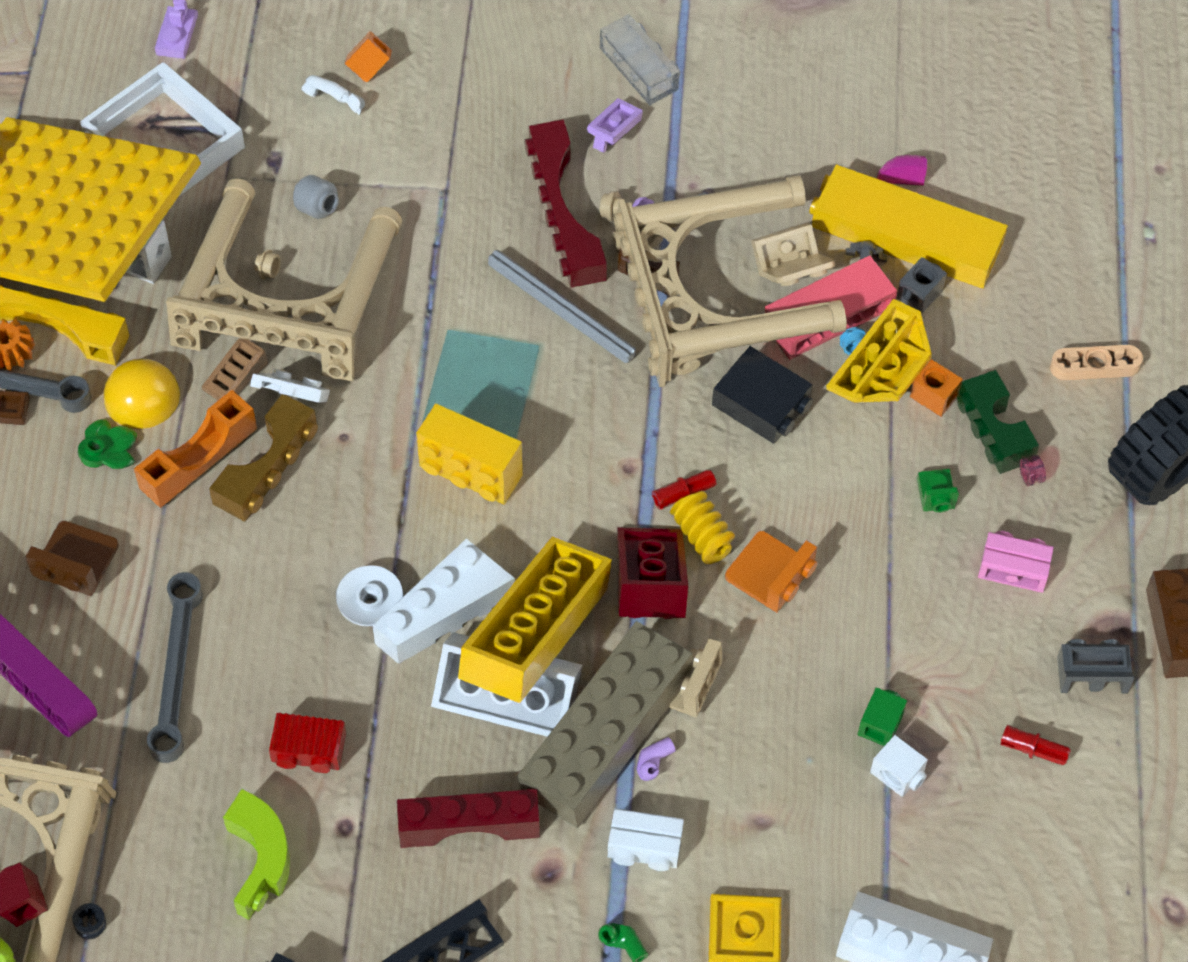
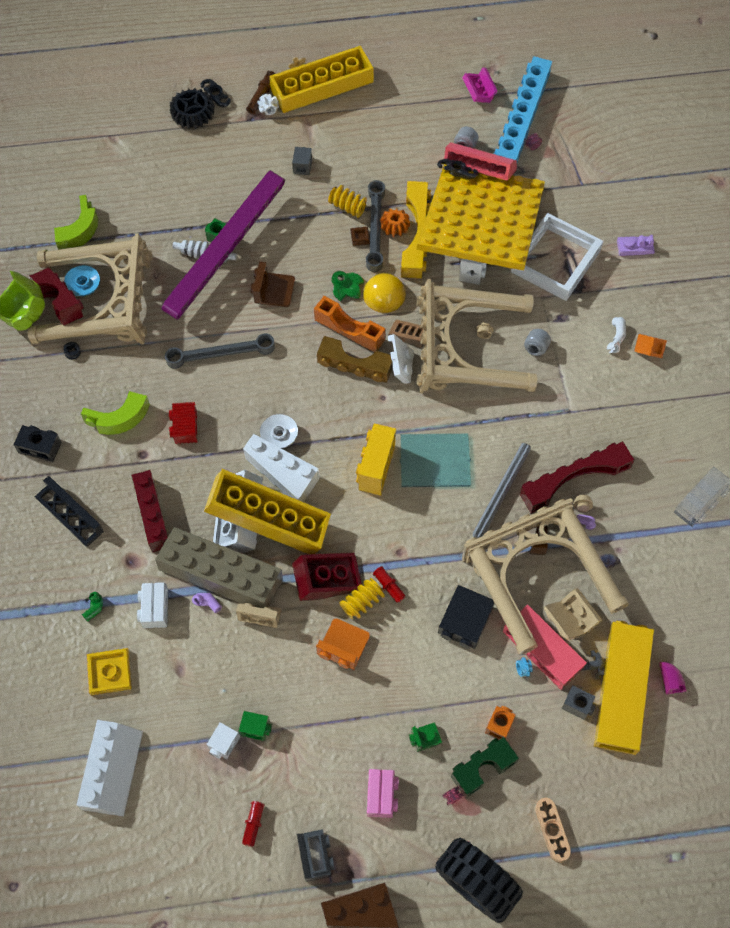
camera: 80 degrees right, 5 degrees up
lavender plate [587,98,643,153] -> none
yellow wedge [826,299,932,403] -> none

